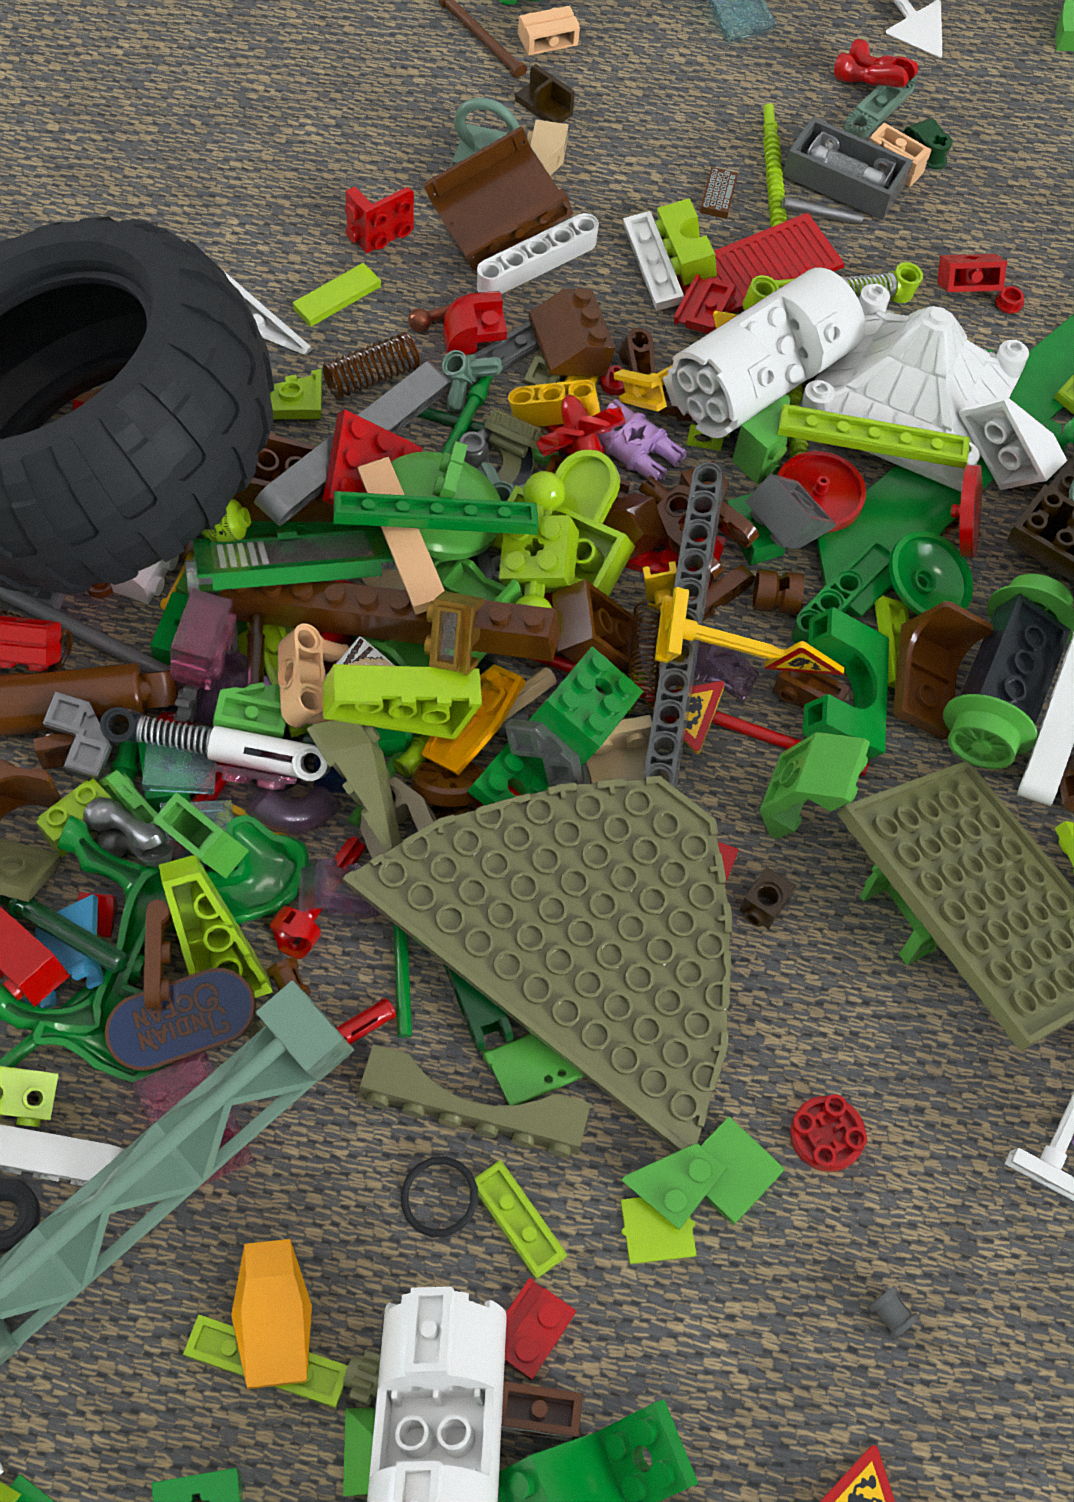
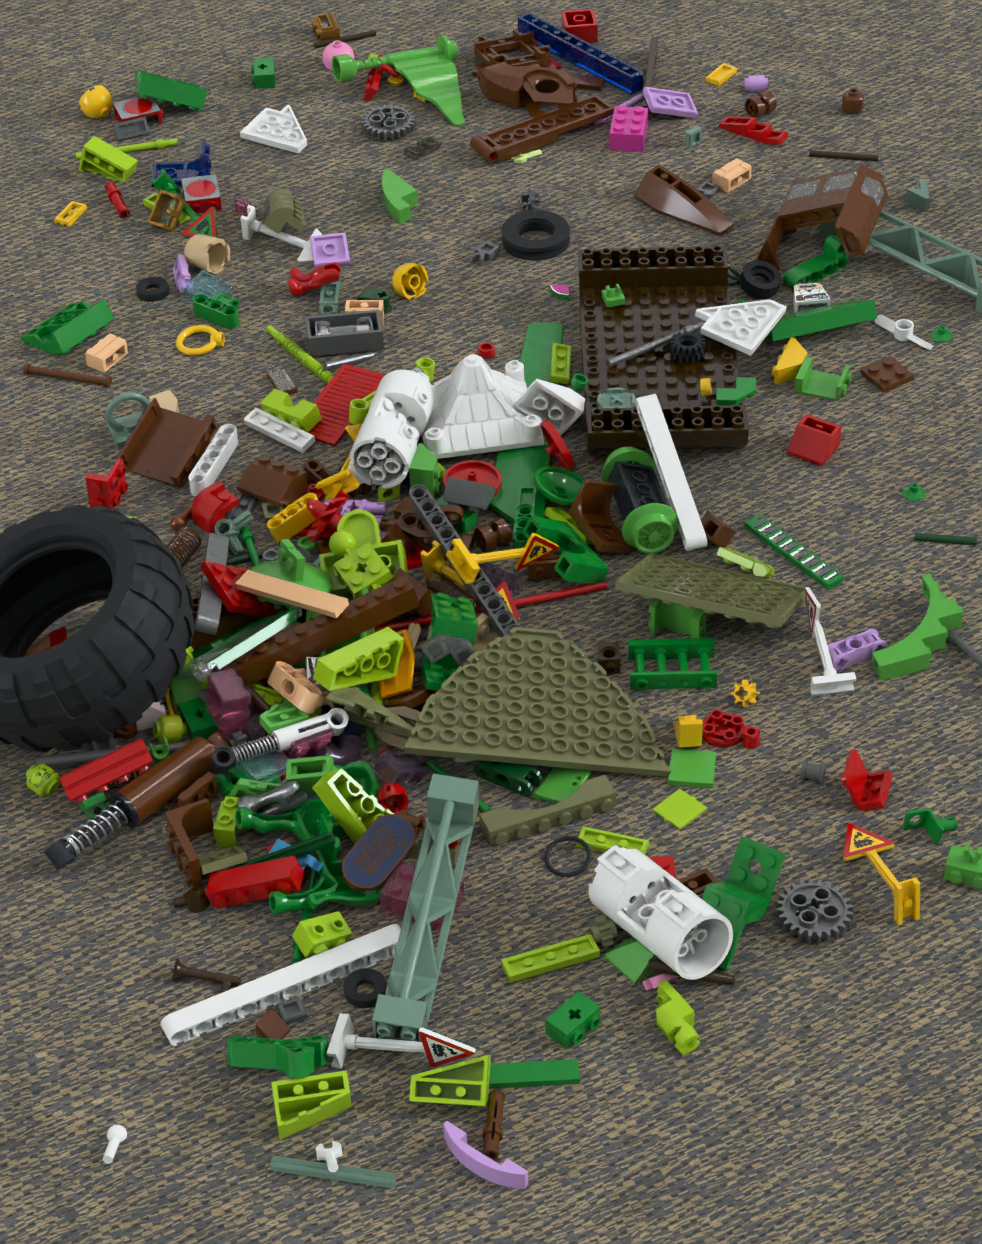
camera: 30 degrees left, 20 degrees down
flat silver tile [43,691,112,780] -> none
reddish brown plate [144,899,173,1009] -> none
light orange piece [231,1239,312,1390] -> none
green tile [333,491,539,535] -> none
pearl gold window [424,591,484,676] -> none
olive piece [484,409,544,458] -> none
dark brown panel [515,64,575,123] -> none
bright green wing [622,1143,727,1229] -> none
red plate [674,274,736,334] -> none
bright green slope [760,732,870,839] -> none
lime tile [777,404,970,469] -> none
red brick [937,253,1007,292] -> none
none -> bright green piece [149,737,170,767]
none -> lime head [153,715,187,744]
none -> yellow piece [176,325,225,356]
none -> green piece [192,292,240,329]
none -> lavender tile [310,232,350,268]
none -> yellow cylinder [392,263,428,300]
none -> green fence [628,638,718,691]
none -> yellow slope [673,715,703,748]
none -> yellow gear [731,680,760,707]
none -> red hose [742,725,760,749]
none -> red bracket [841,749,893,811]

